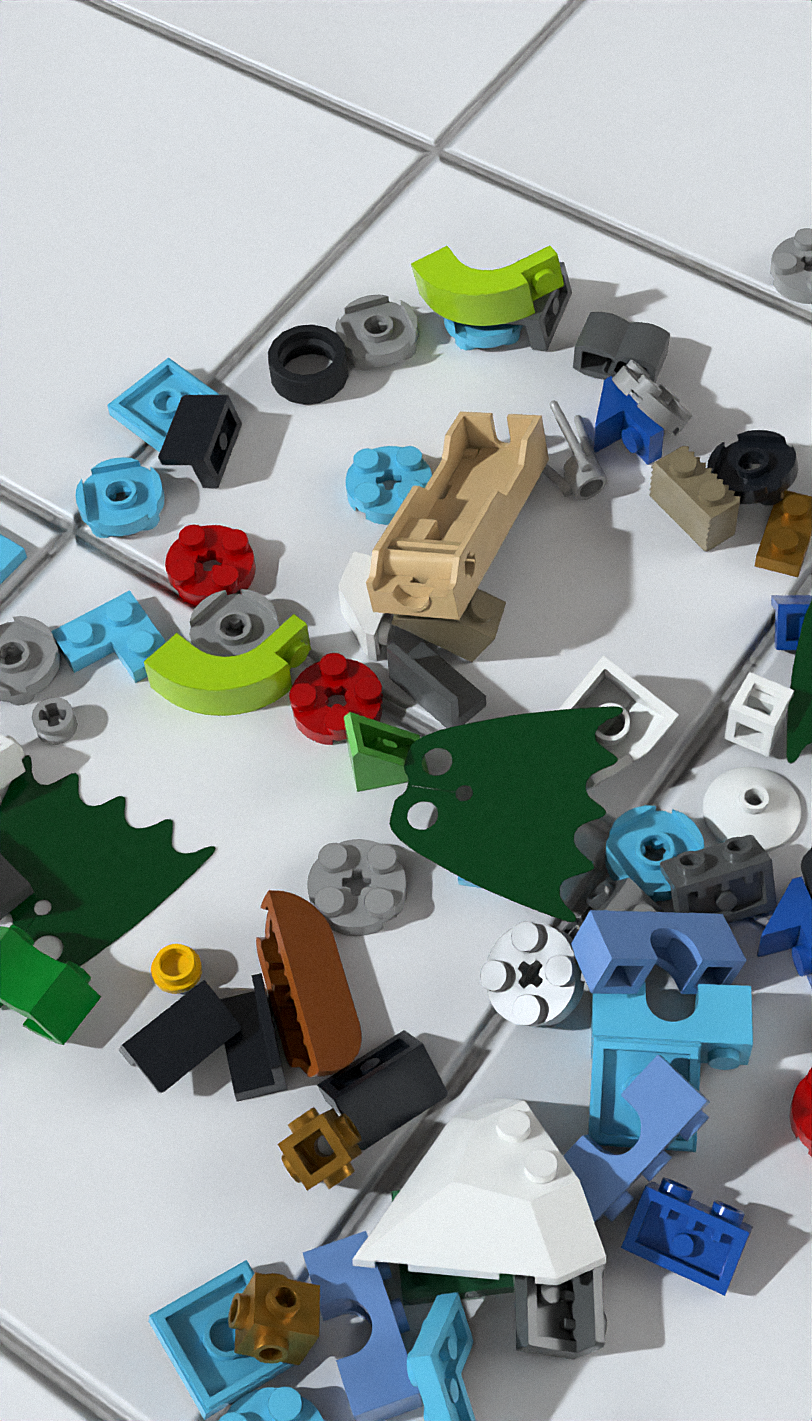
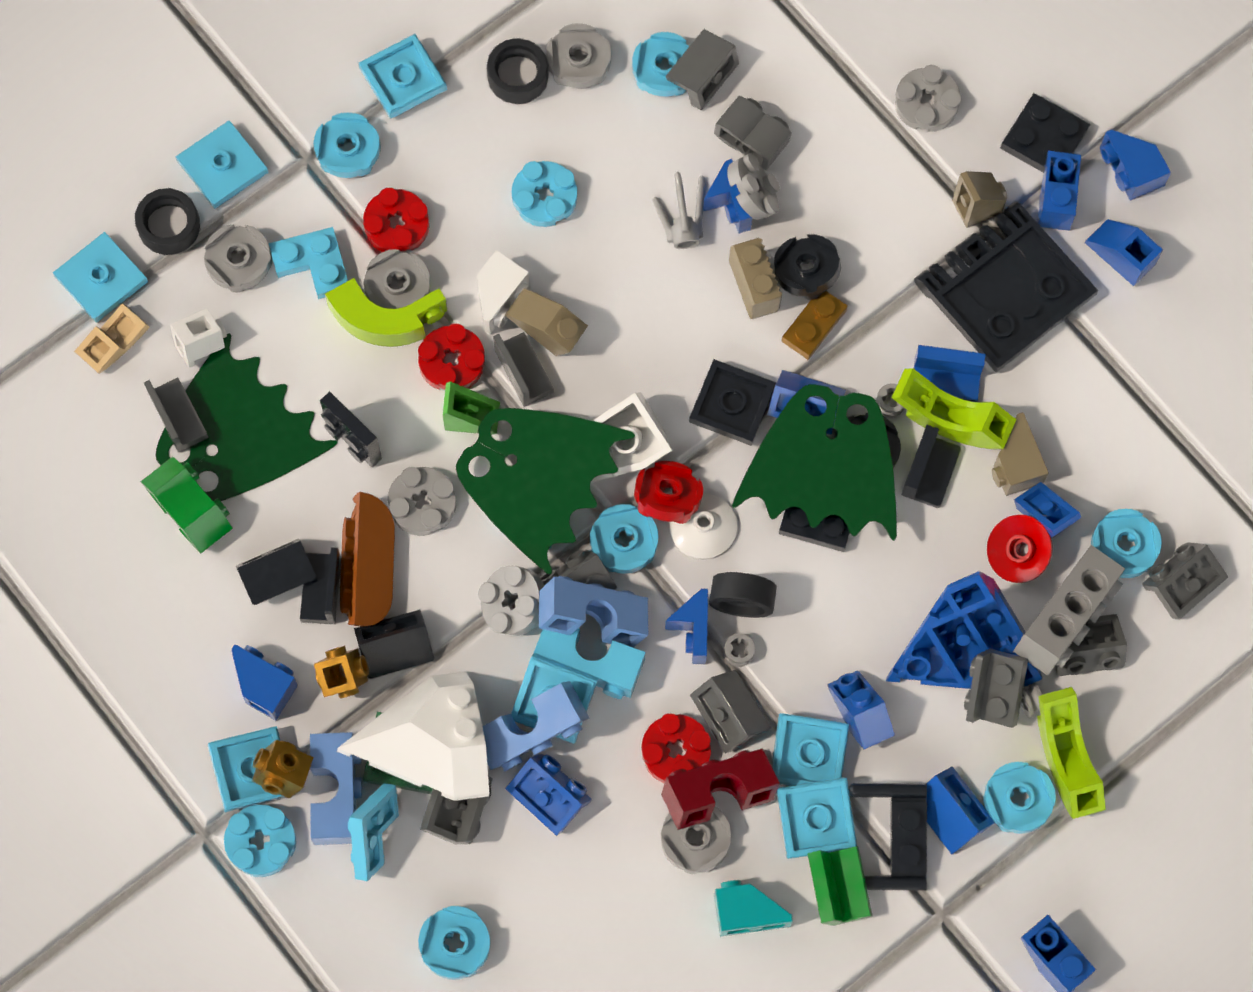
camera: 10 degrees right, 15 degrees up
light grey bush [31,697,78,745] -> none
yellow plate [151,944,202,994] -> none
black panel [158,395,242,488] -> none
tan piece [366,411,549,620] -> none
lime arch [411,245,564,326] -> none
dark grey bracket [660,835,777,923] -> none
white brick [724,672,794,757] -> none
none -> blue slope [231,644,298,721]
none -> black plate [320,391,382,468]
none -> red plate [634,461,703,524]
none -> black plate [689,359,776,446]

